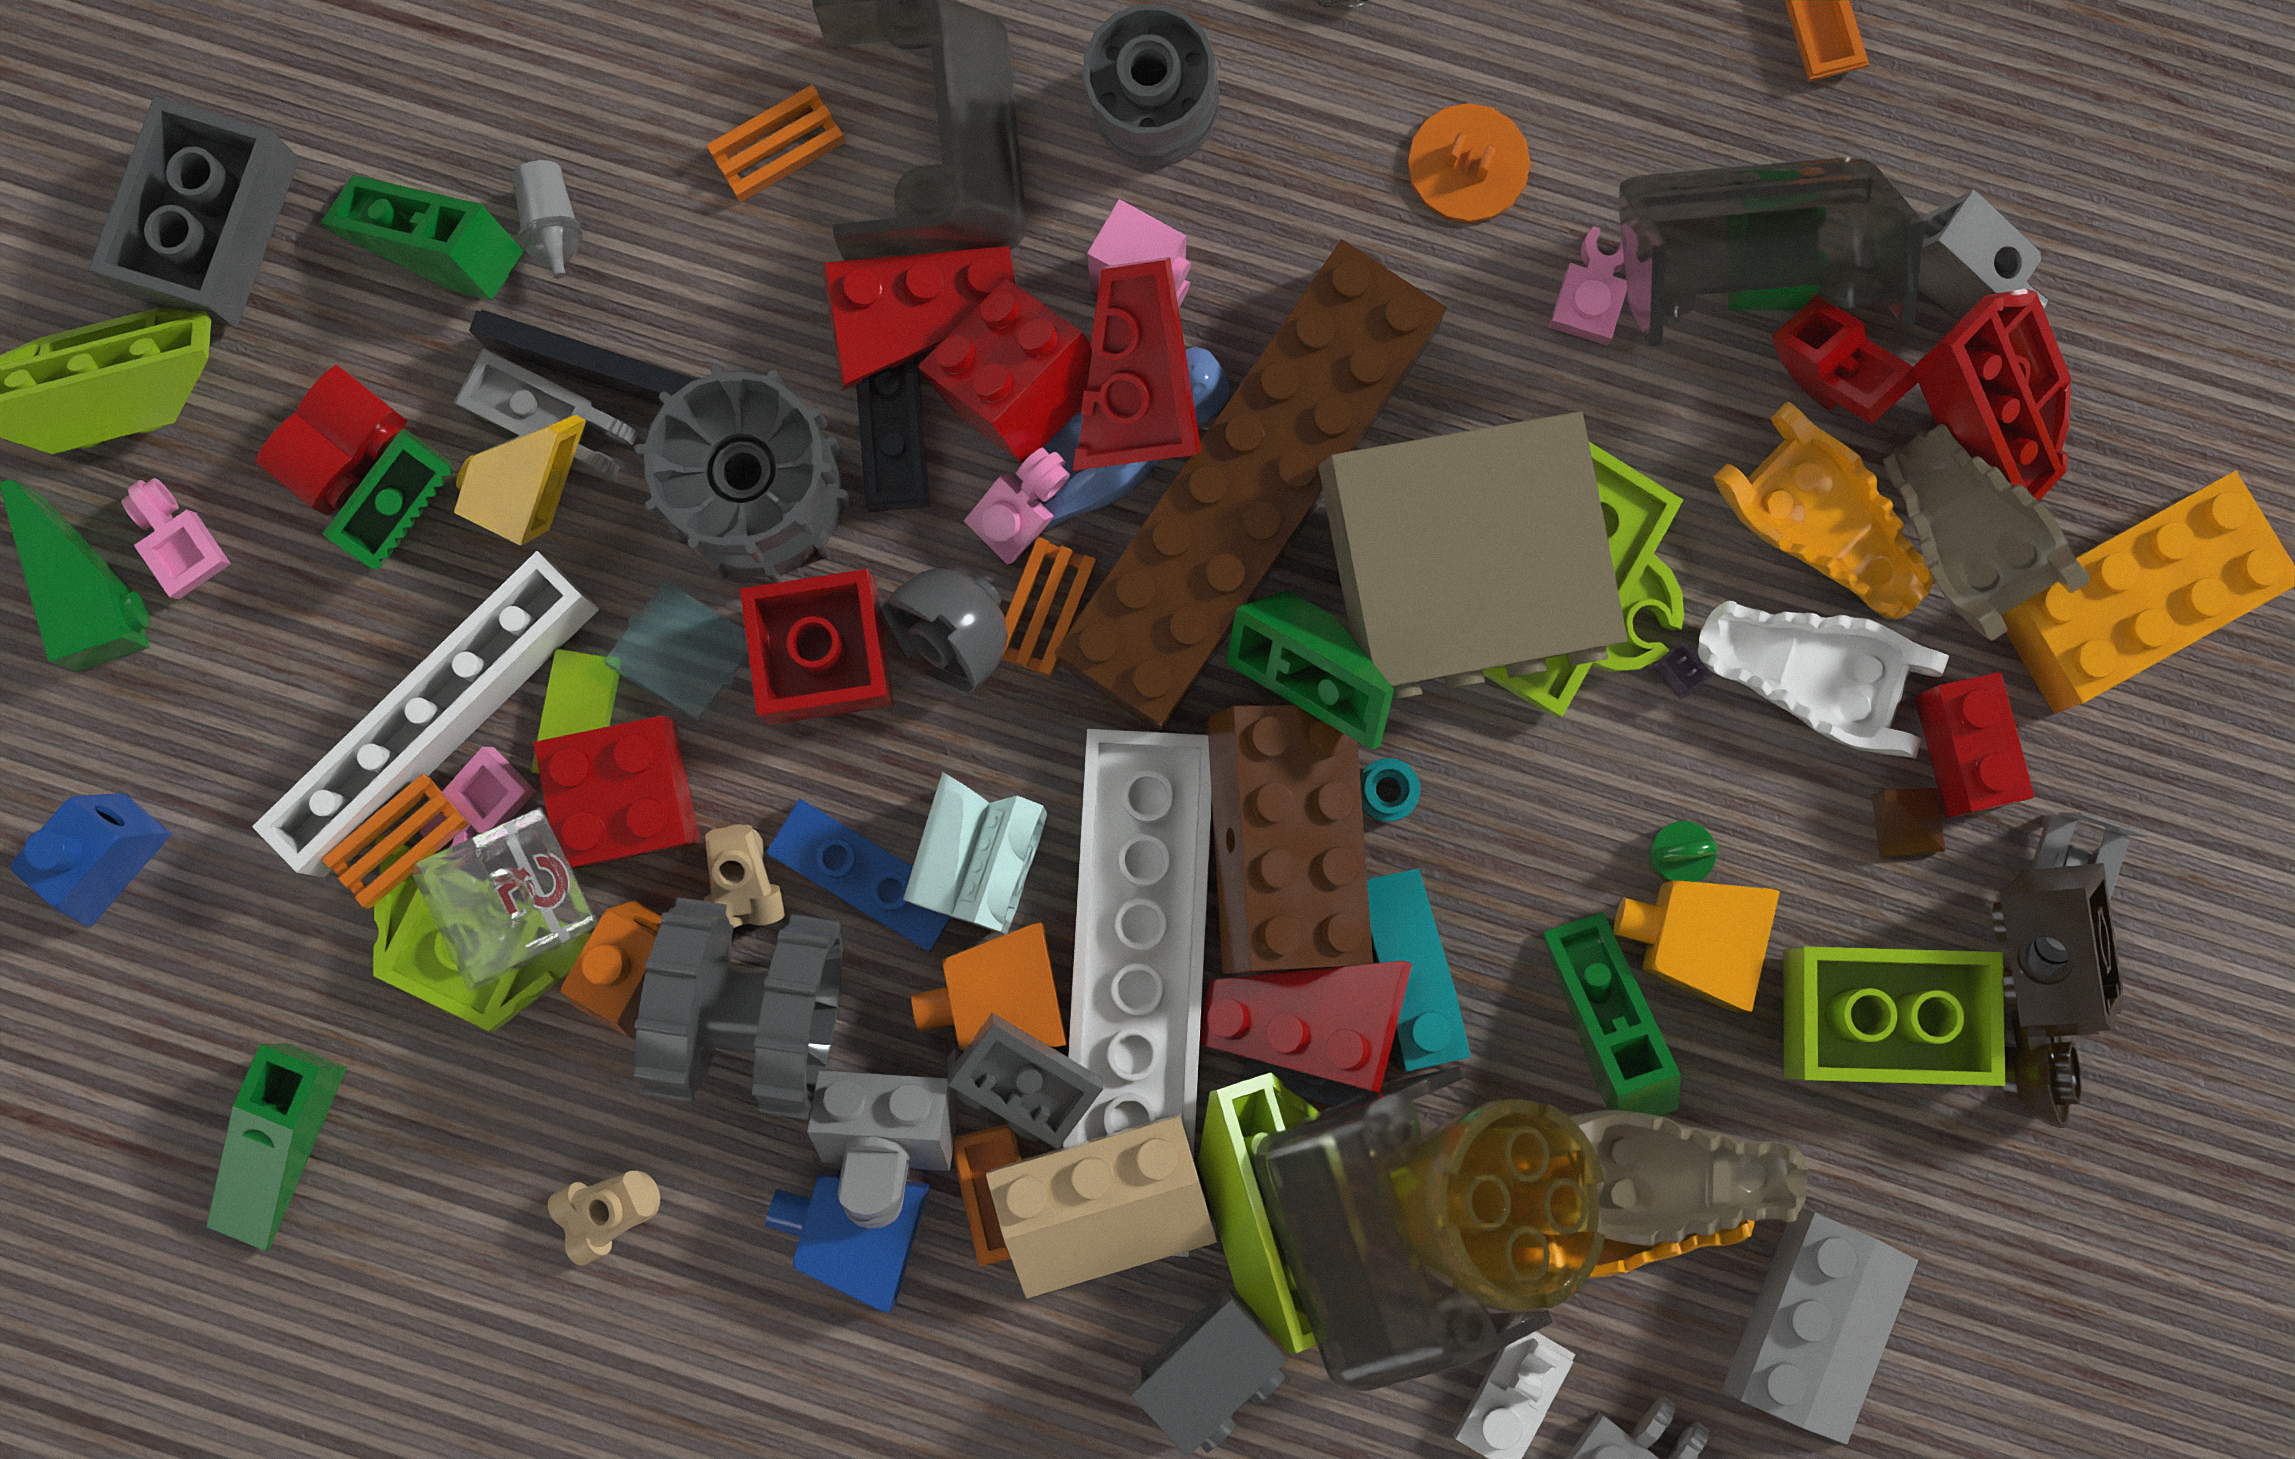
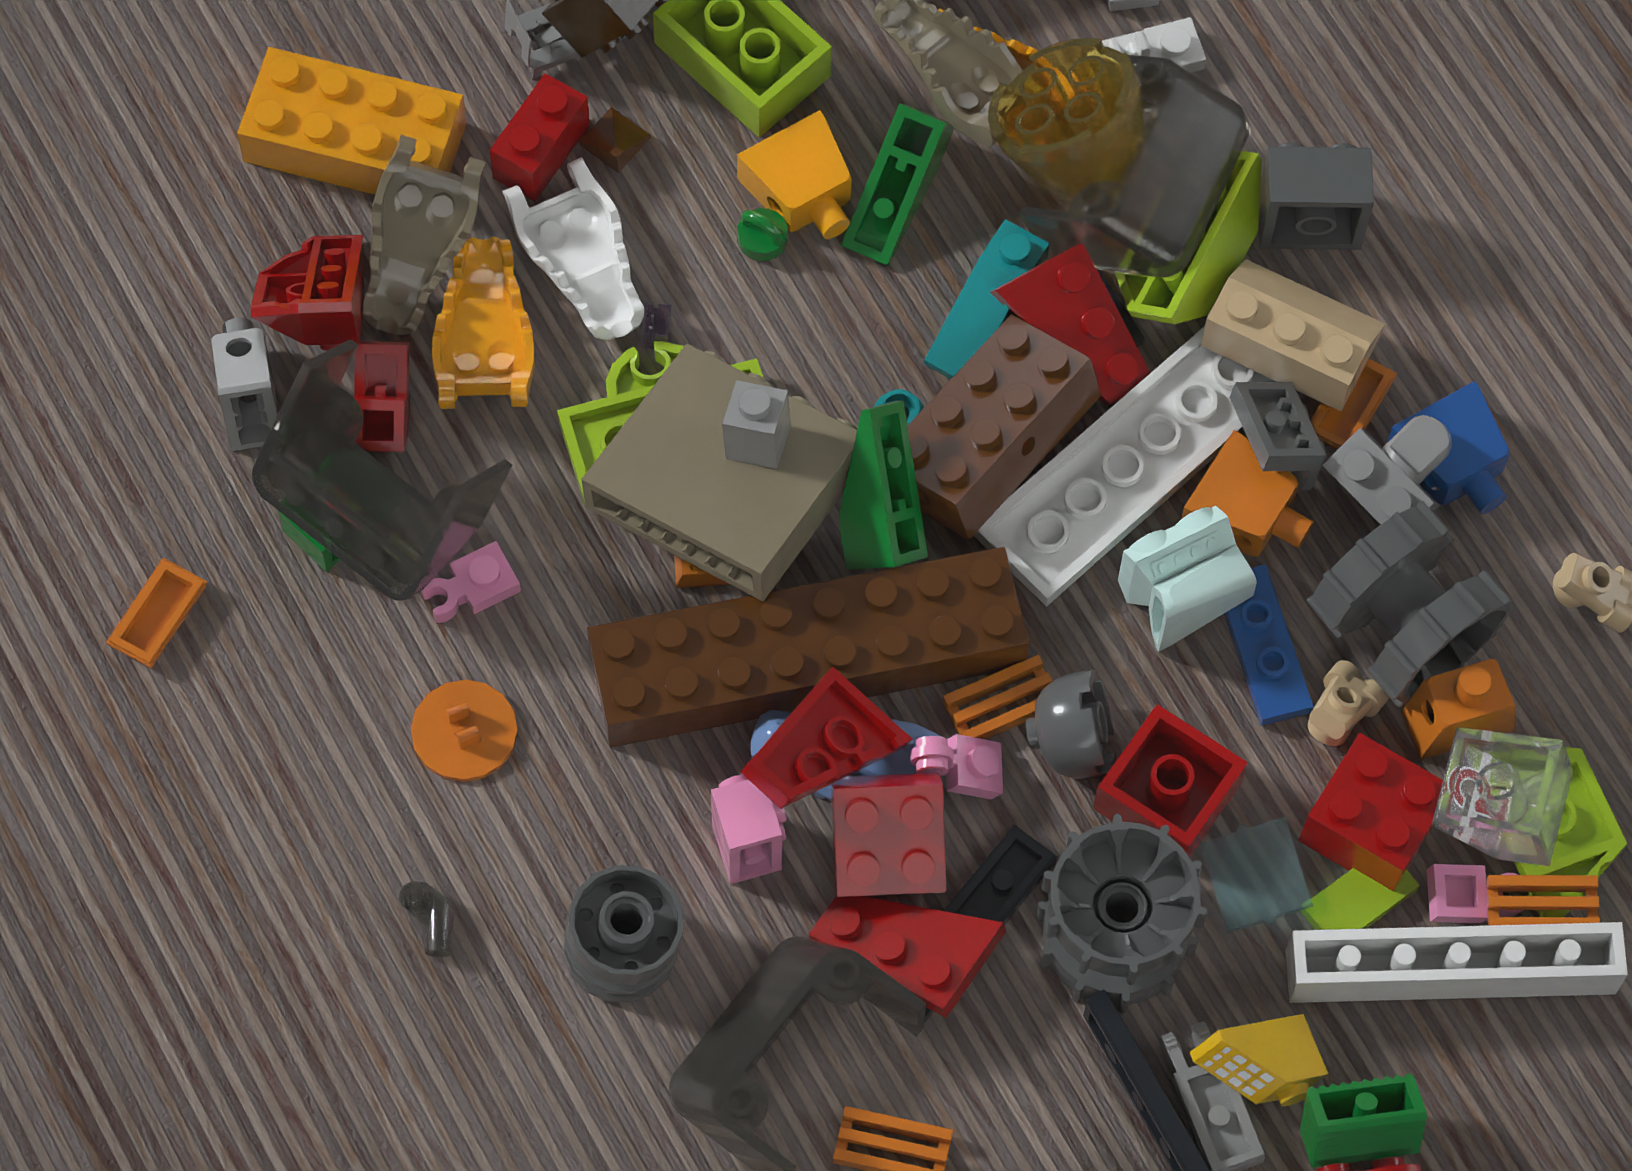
camera: 140 degrees left, 15 degrees down
none -> light grey brick [722,380,791,469]

